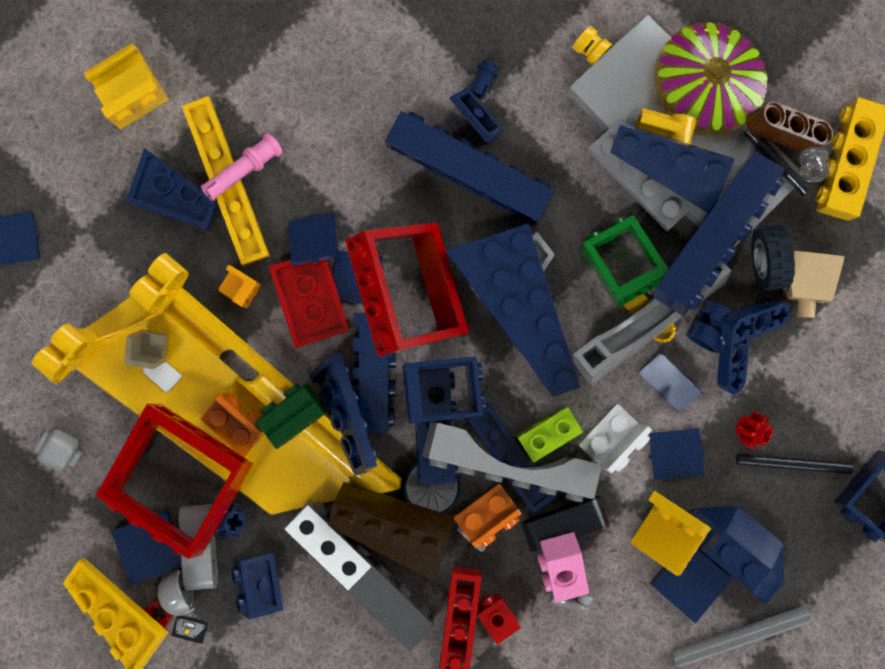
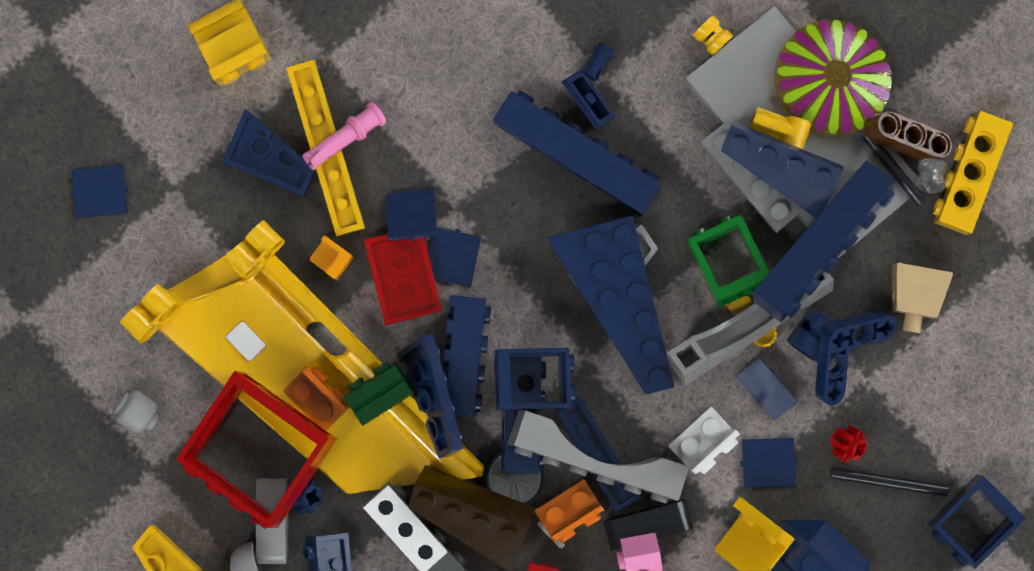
camera: 10 degrees right, 0 degrees up
dark blue tile [111,510,182,585] -> none
dark tan panel [124,329,169,369] -> none
red window [345,223,469,357] -> none
lime brick [516,406,583,463] -> none
black wheel [751,224,795,291] -> none

